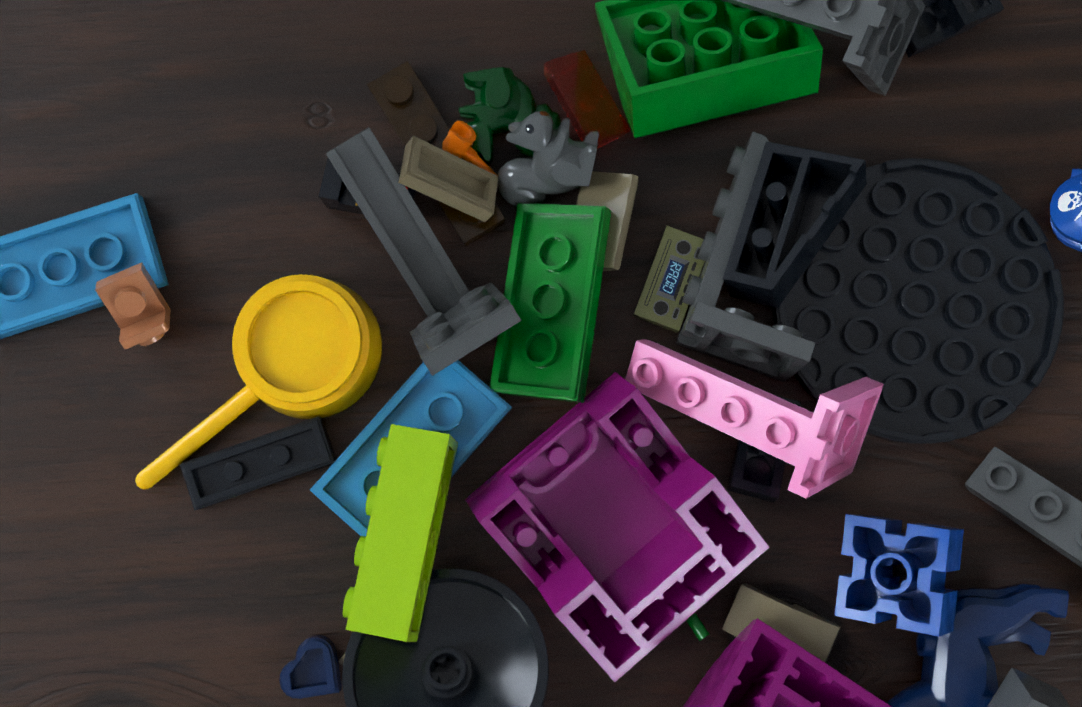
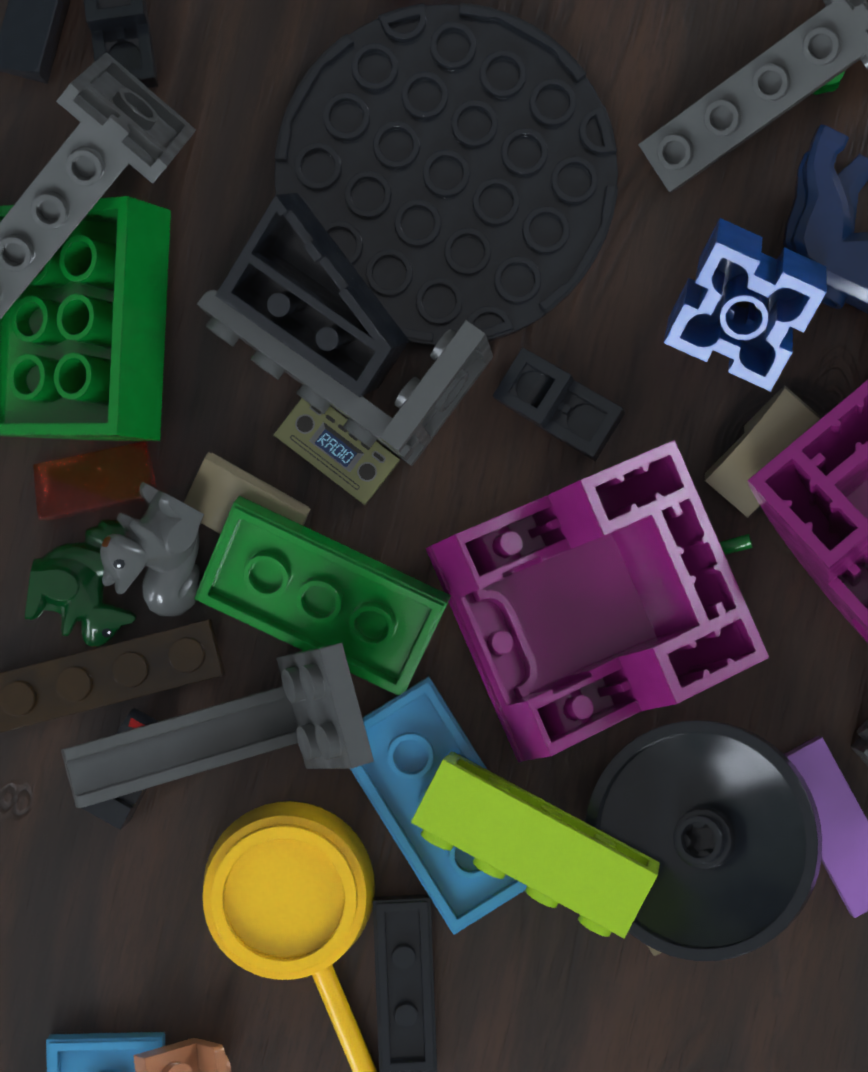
camera: 75 degrees left, 5 degrees up
dark blue tile [279,635,342,699] -> none
dark tan tile [398,136,498,222] -> none
orange hand [442,120,498,176] -> none
bright pink bracket [625,339,884,499] -> none

